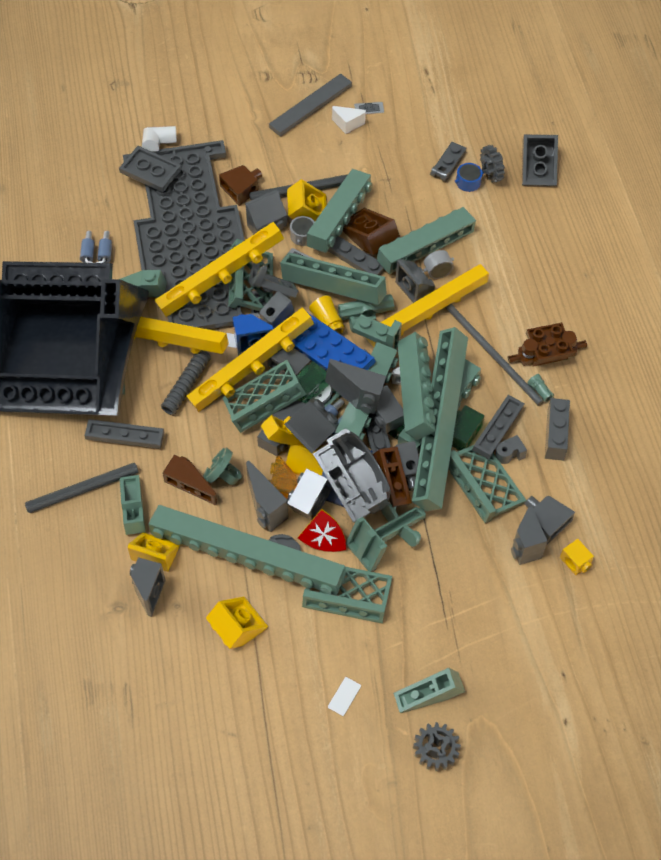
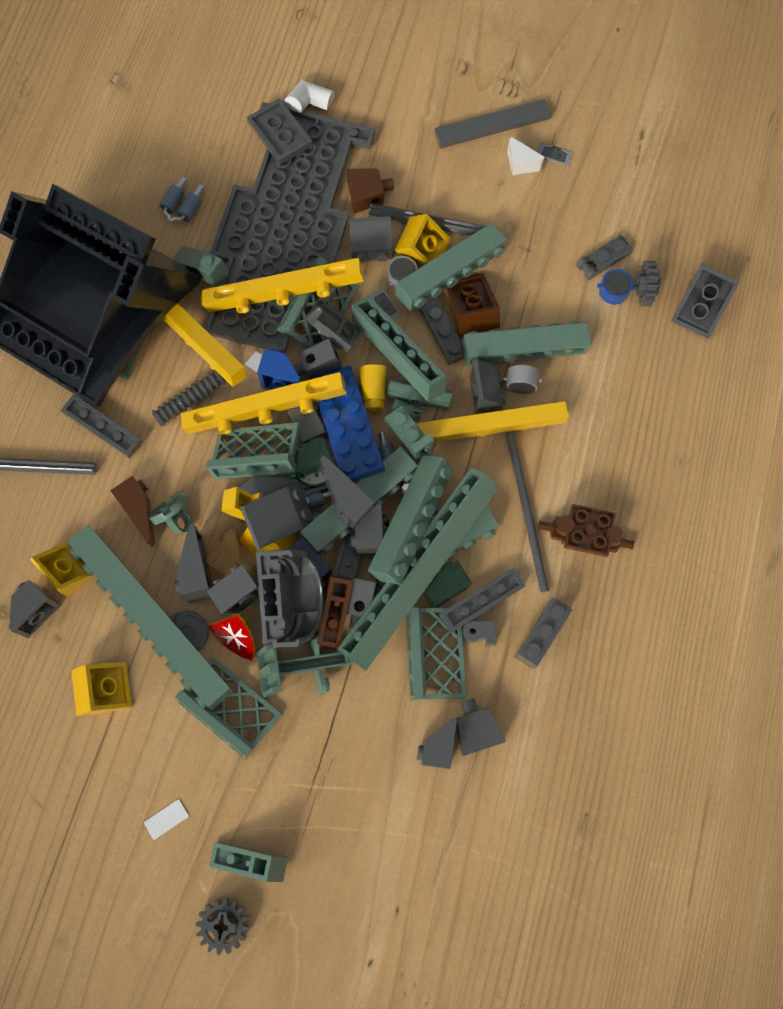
camera: 25 degrees right, 15 degrees up
sand green slope [120,475,146,535] -> none
sand green pin [527,374,554,402] -> none
yellow brick [560,539,594,575] -> none

